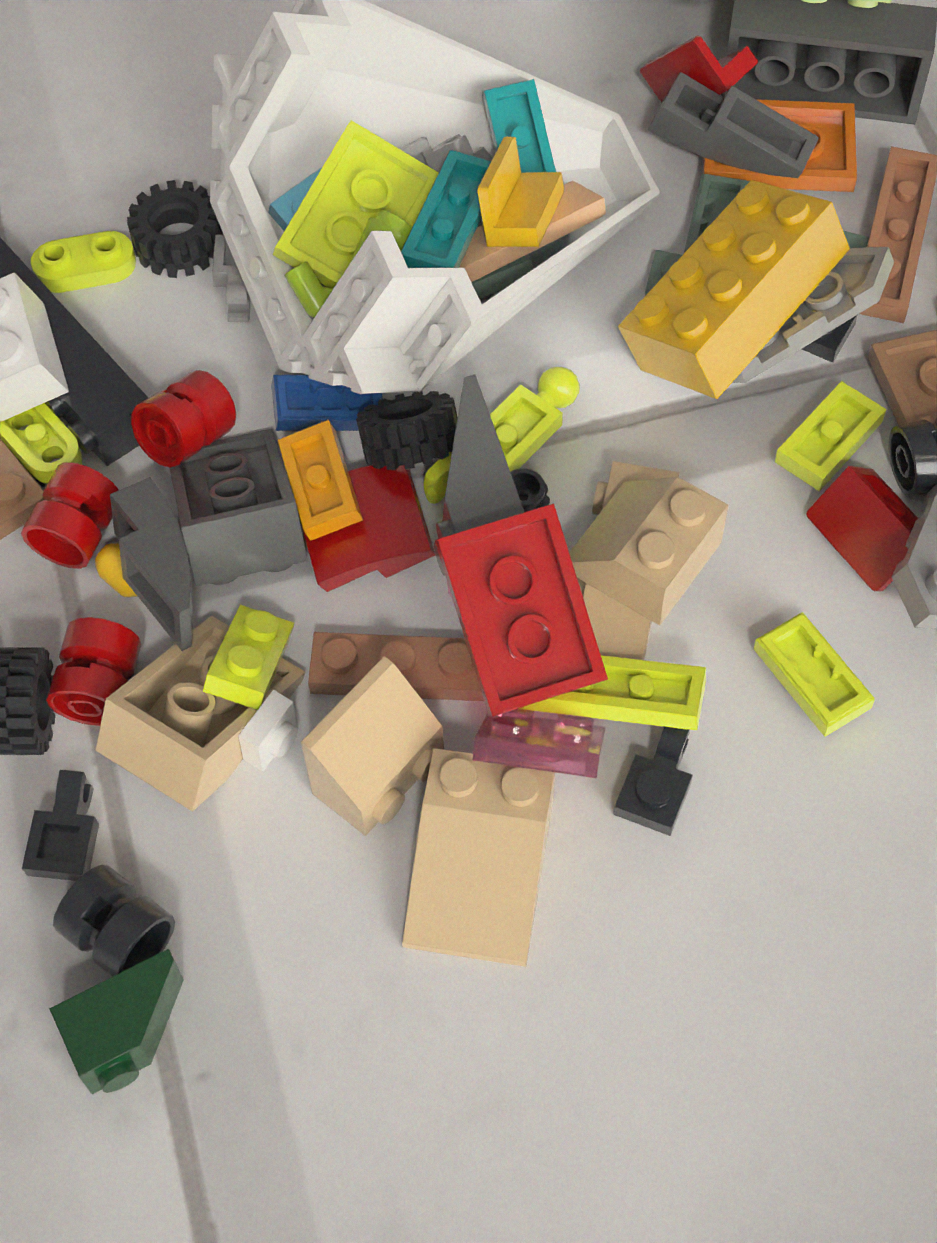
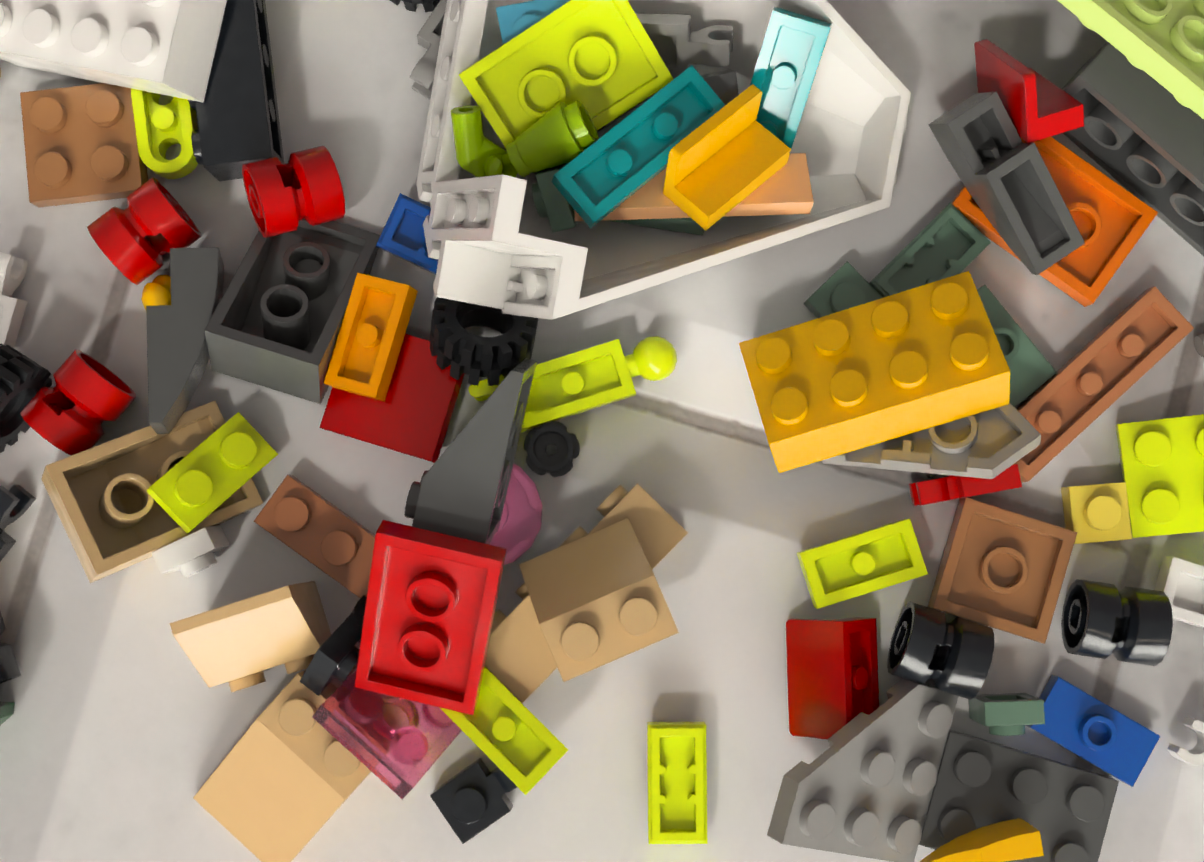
camera: 30 degrees right, 25 degrees up
none -> black plate [300,595,367,696]
none -> red plate [909,464,1022,506]

